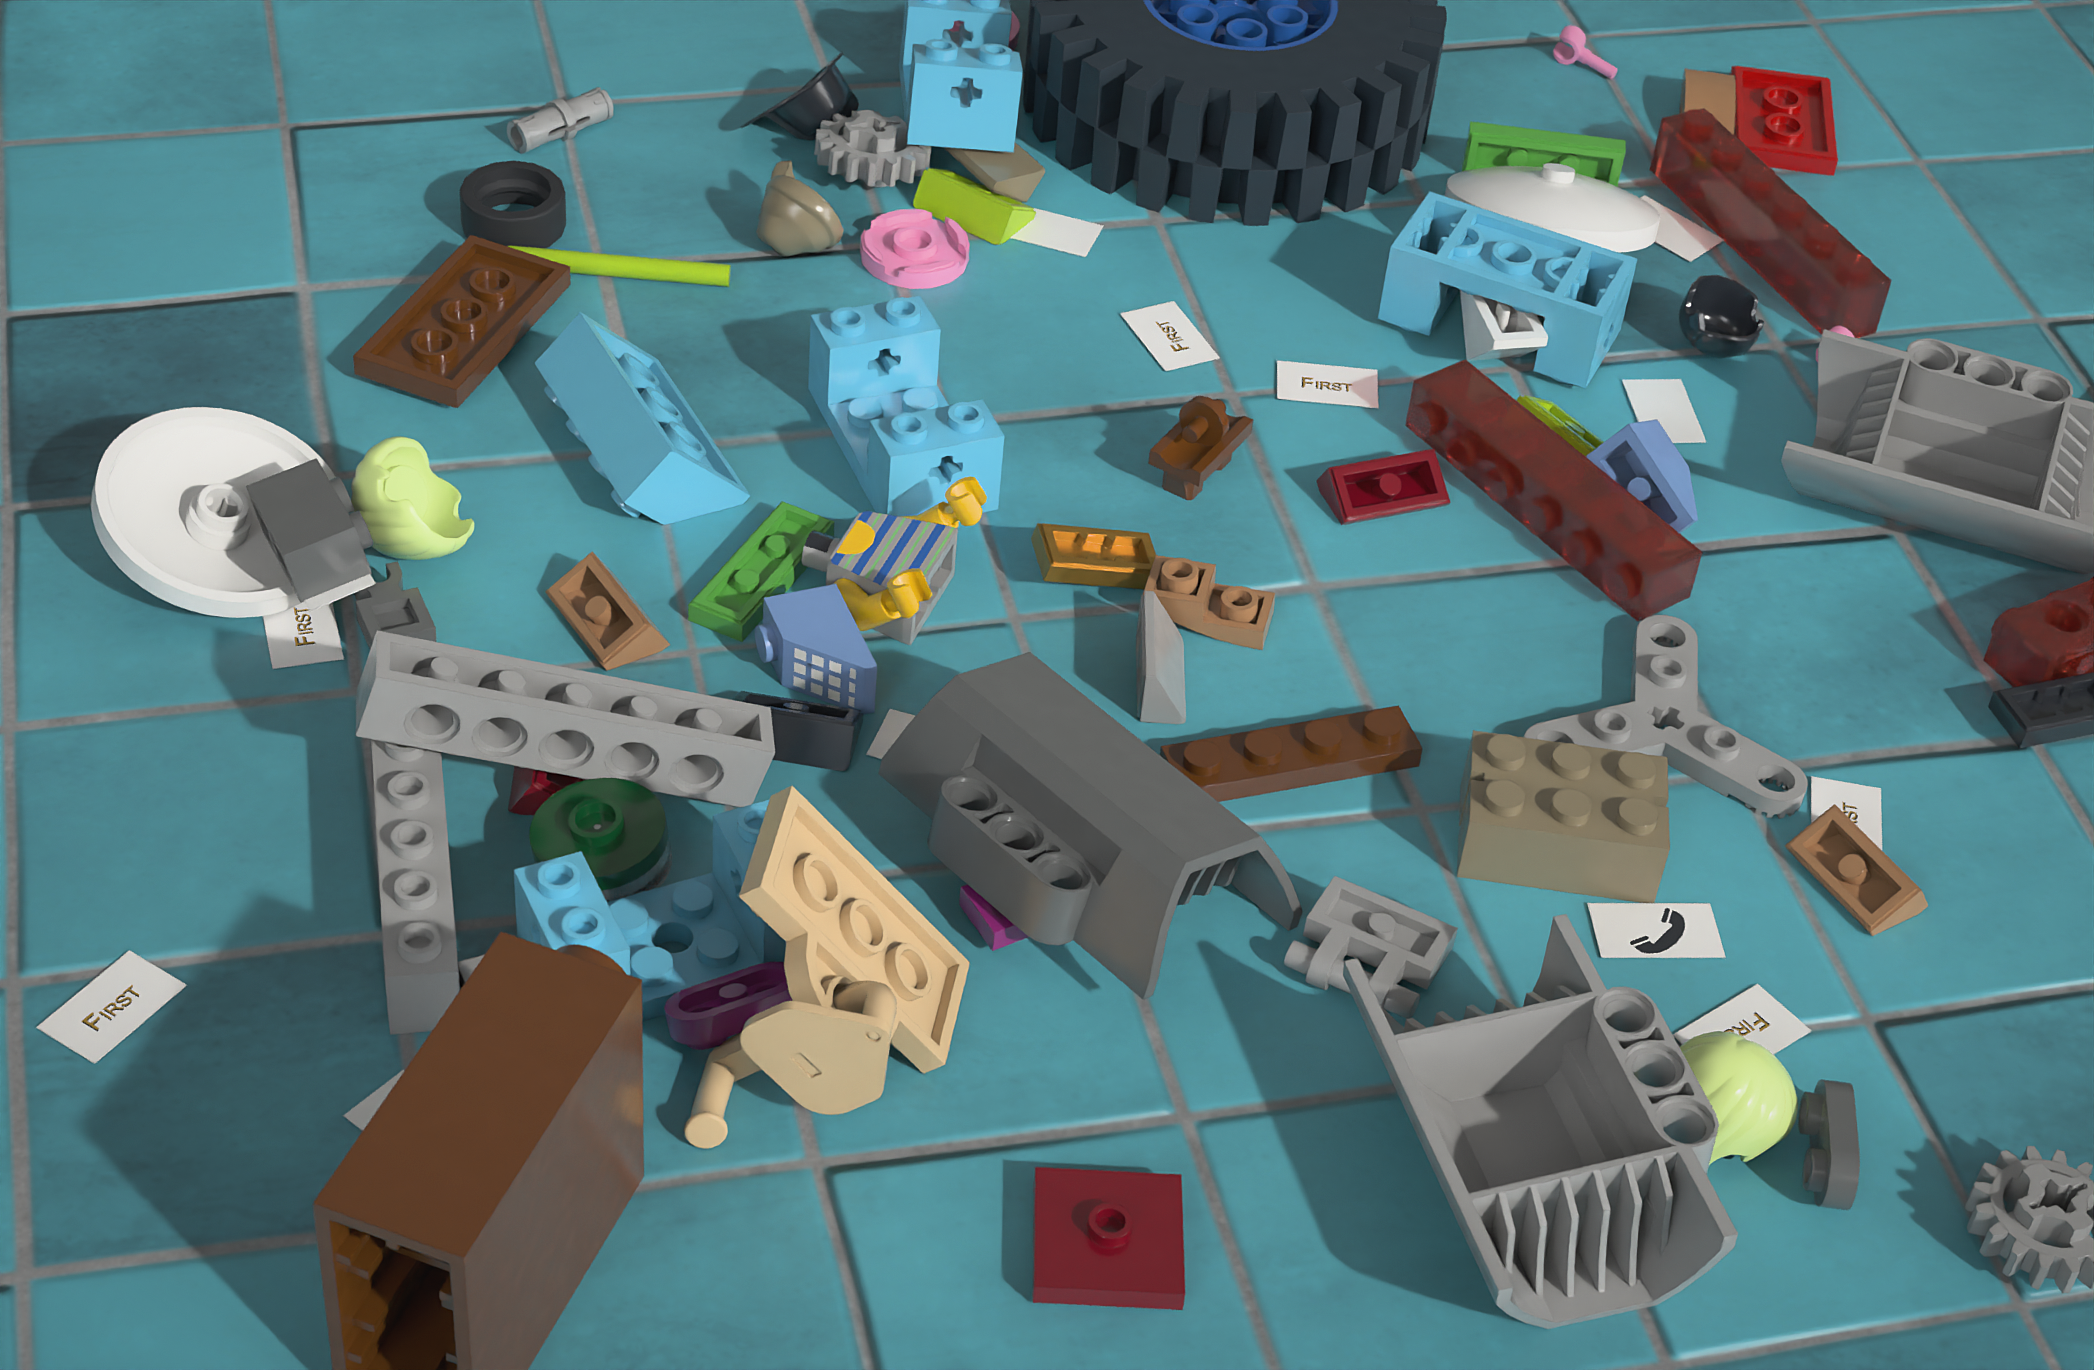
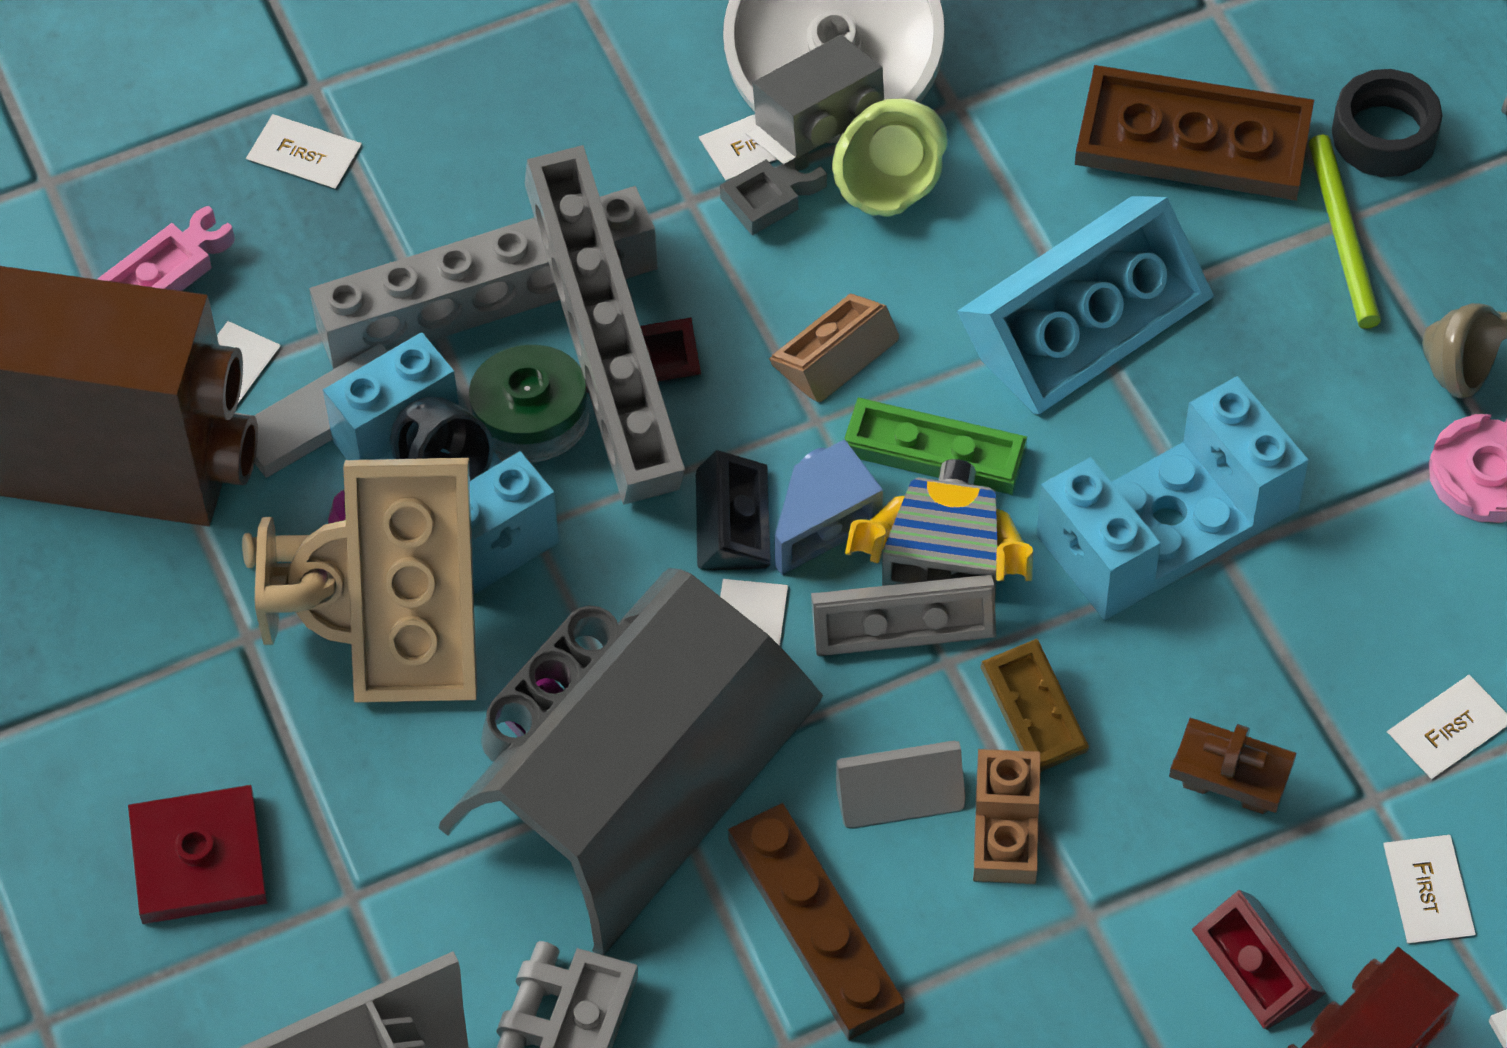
camera: 85 degrees right, 15 degrees up
none -> bright pink plate [98,206,235,291]
none -> black helmet [390,397,494,481]
none -> light grey tile [811,575,997,656]

